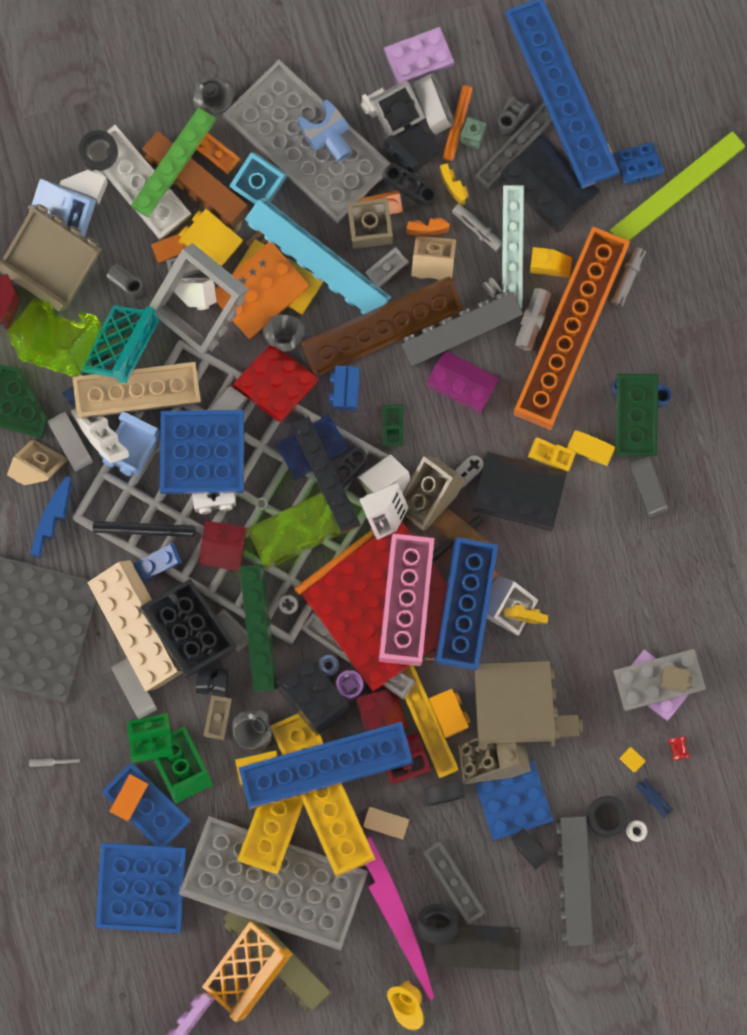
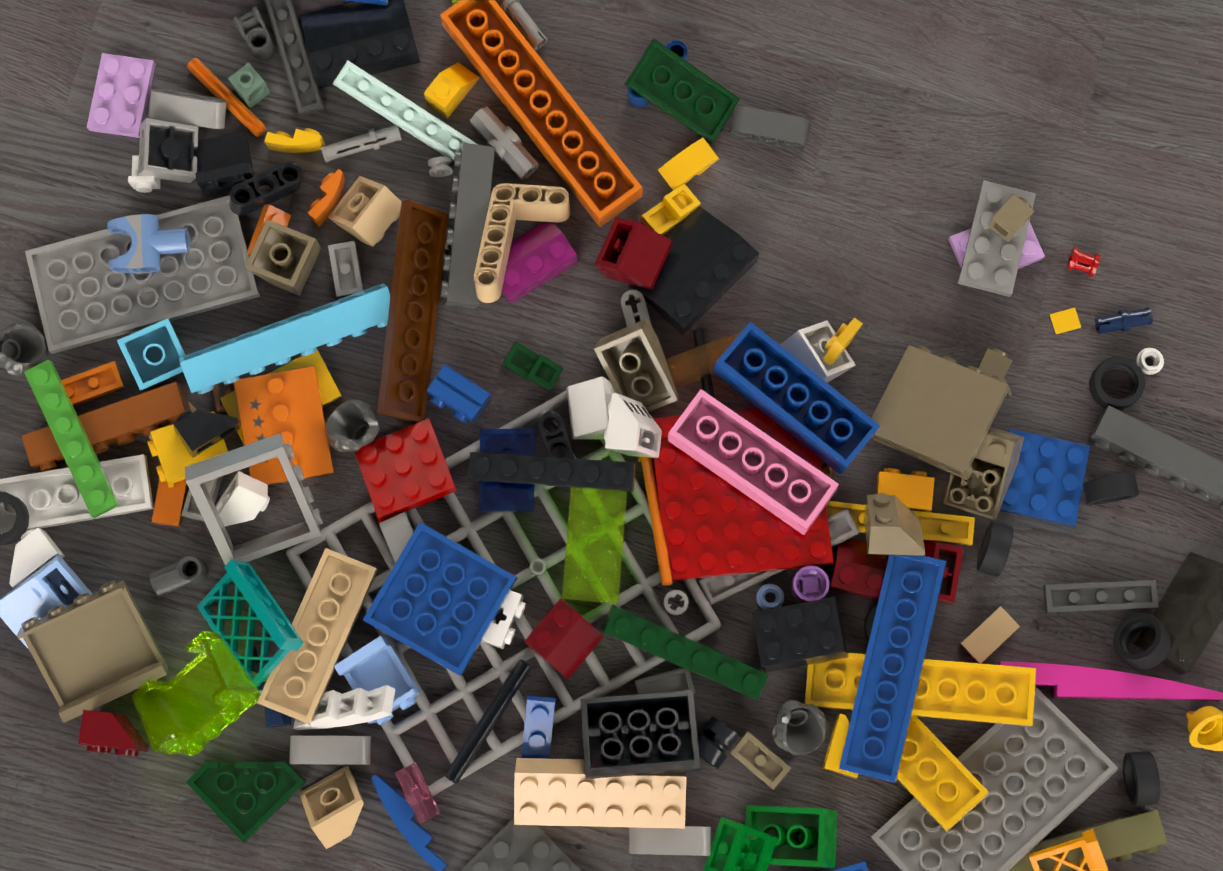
camera: 60 degrees left, 0 degrees up
none -> black slope [174,410,240,458]
none -> clear pink plate [395,762,440,824]
none -> tan beam [474,183,570,303]
none -> dark red slope [595,217,673,290]
none -> dark tan slope [864,493,925,556]
none -> black tyre [1123,751,1161,806]

